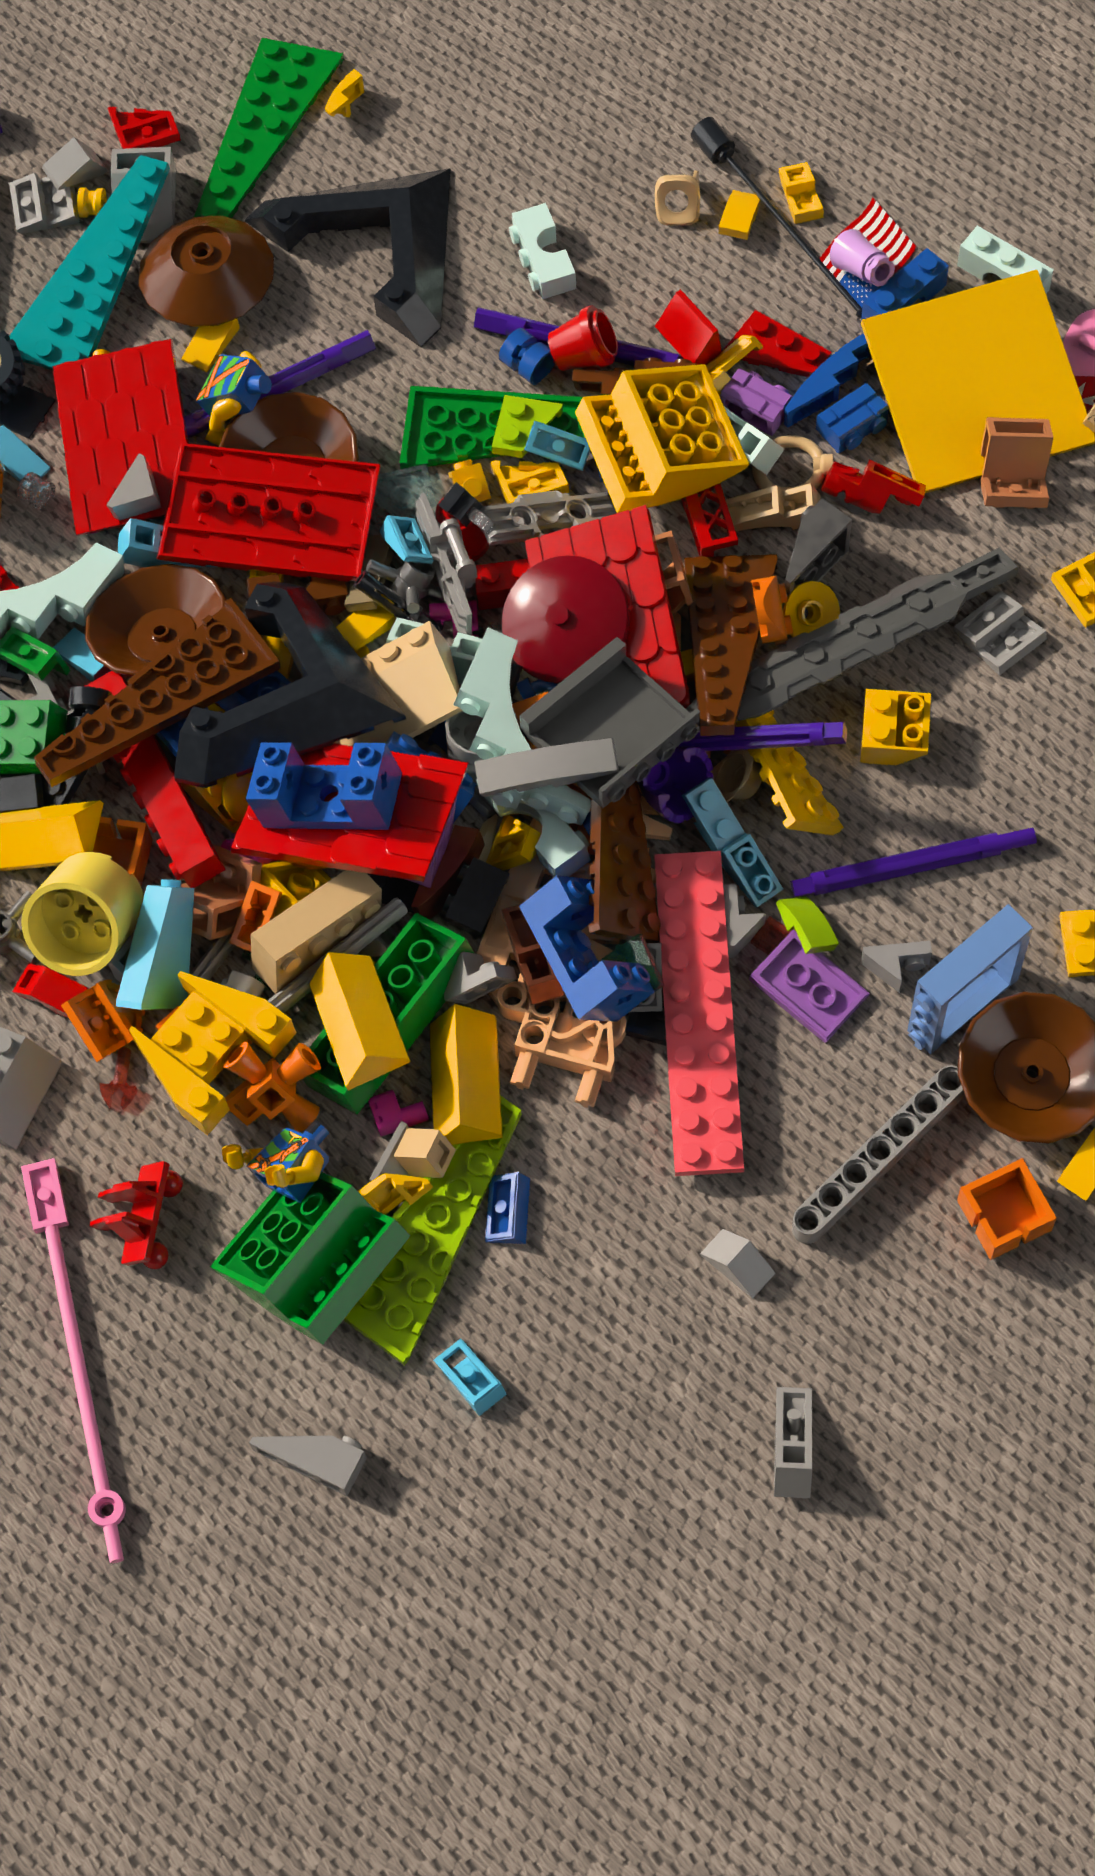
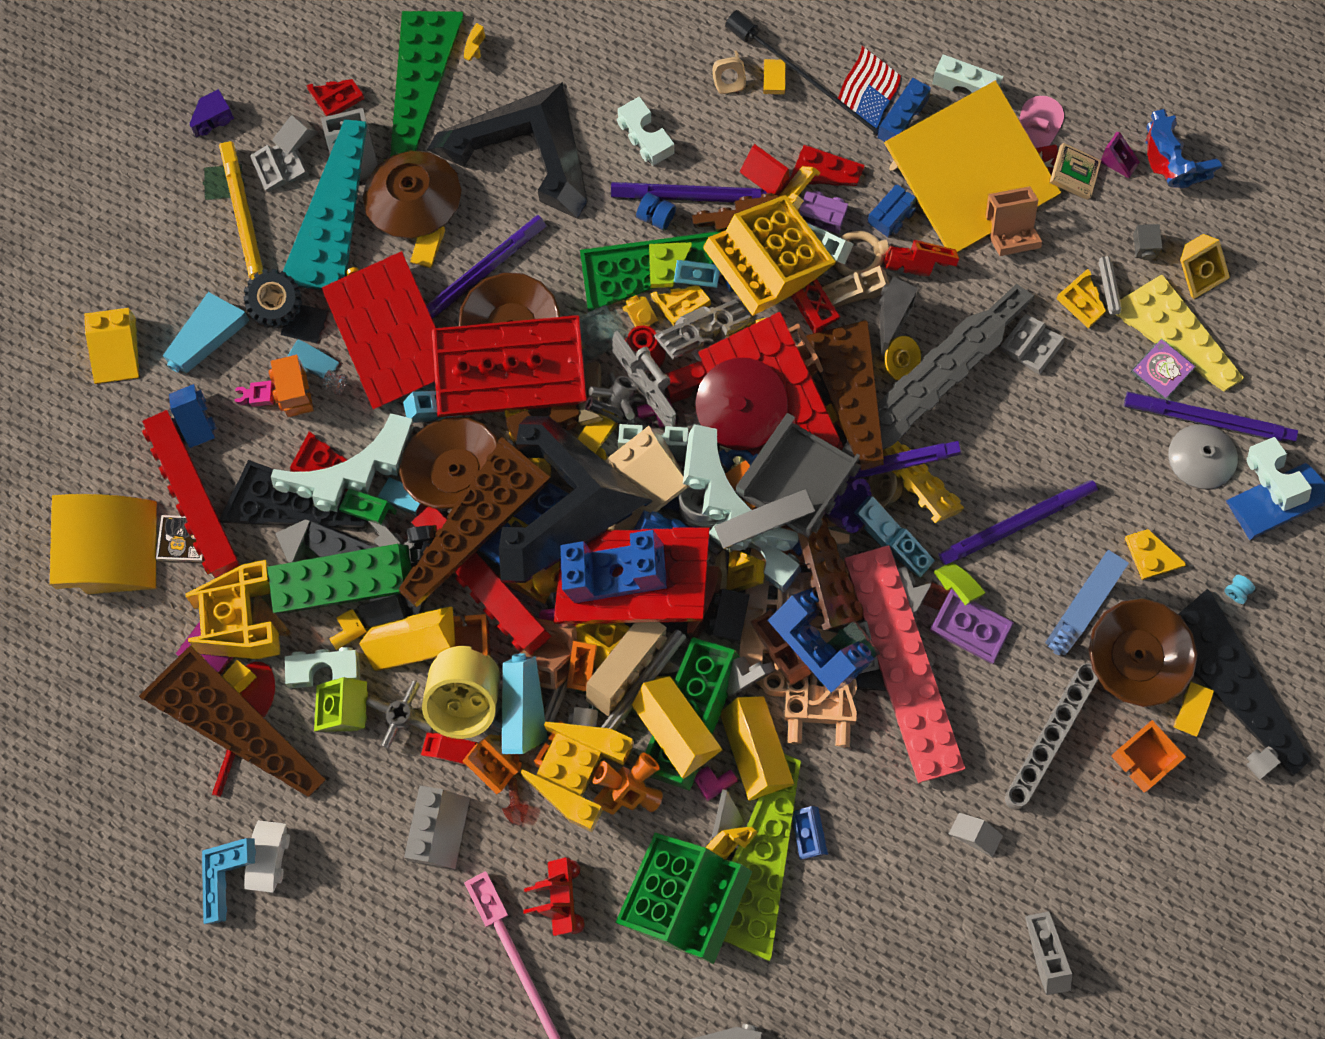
camera: 15 degrees left, 5 degrees up
yellow wheel [77,187,107,218] -> none
light grey slope [107,454,162,520] -> none
torso [196,351,272,446] -> none
torso [222,1121,329,1203] -> none
medium azure slope [380,515,434,564] -> none
tan panel [394,1128,456,1178] -> none
medium azure slope [434,1338,507,1416] -> none
black piece [438,482,495,534] -> none
red piece [548,305,618,371] -> none
orange slope [751,575,793,645] -> none
yellow slope [779,162,824,224] -> none
blue slope [784,333,871,428] -> none
lavender plant [830,229,895,286] -> none
yellow slope [860,689,931,766] -> none
light grey slope [861,941,932,993] -> none

